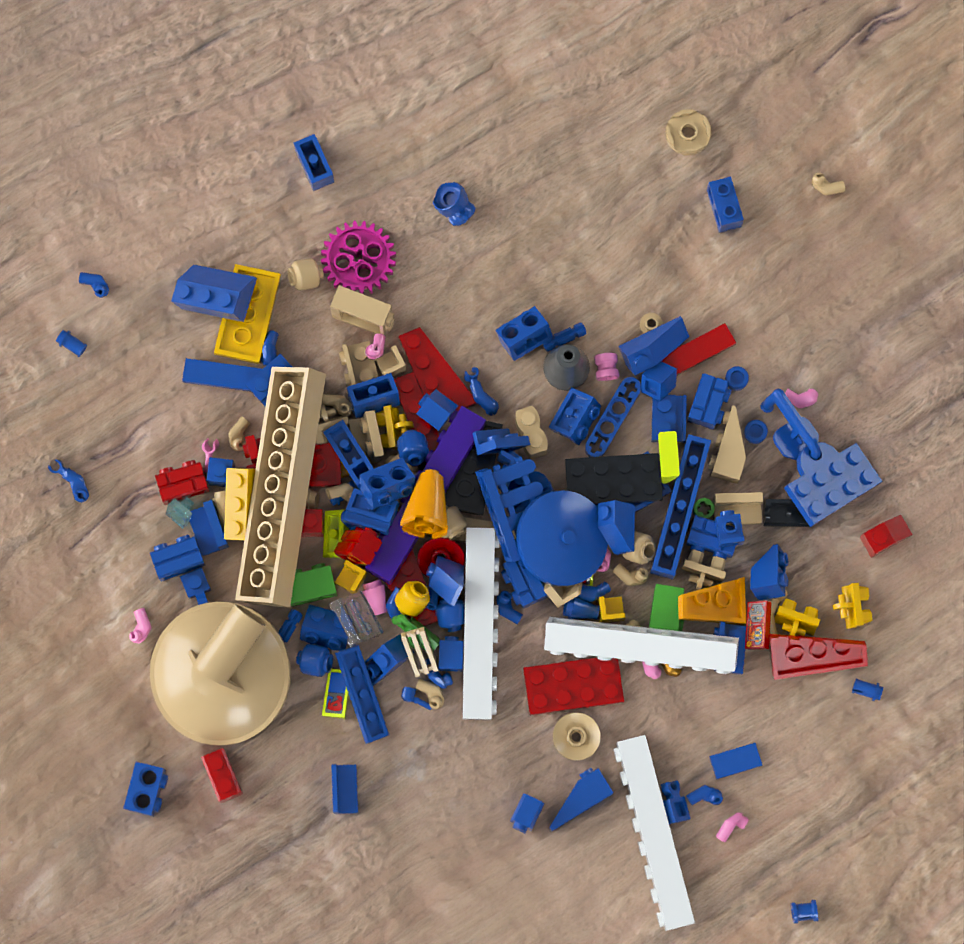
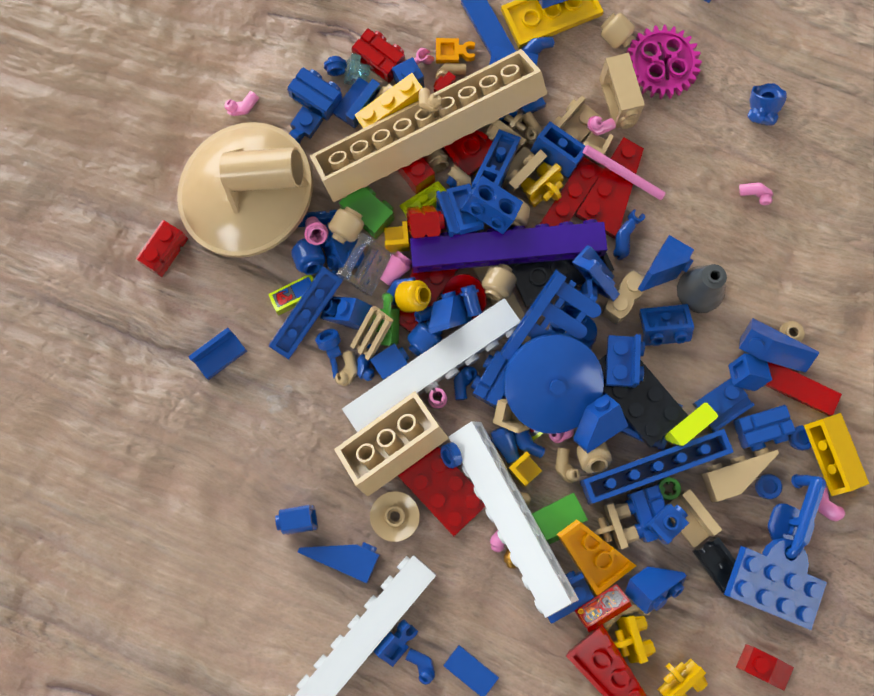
camera: 60 degrees right, 0 degrees up
blue brick [123,762,168,817] -> none
blue head [397,430,429,466] -> none
light orange cone [400,469,448,538] -> none
blue brick [416,389,458,431] -> none
blue brick [495,306,553,361] -> none
blue axle [542,323,586,352] -> none
blue beam [585,377,641,457] -> none
bright pink wheel [594,353,619,381] -> none
none -> bright pink cone [304,217,328,245]
none -> blue tile [315,329,341,351]
none -> blue plate [324,56,347,76]
none -> tan head [328,206,364,244]
none -> tan brick [334,391,449,497]
none -> tan arm [419,88,442,112]
none -> bright pink pin [428,388,447,409]
none -> light orange plate [436,38,475,64]
none -> blue tile [440,442,462,469]
none -> blue pin [460,285,482,317]
none -> bright pink bar [583,145,665,200]
none -> blue bracket [605,334,645,388]
none -> blue slope [638,235,694,292]
none -> bright pink arm [739,183,773,205]
none -> yellow brick [804,413,869,496]

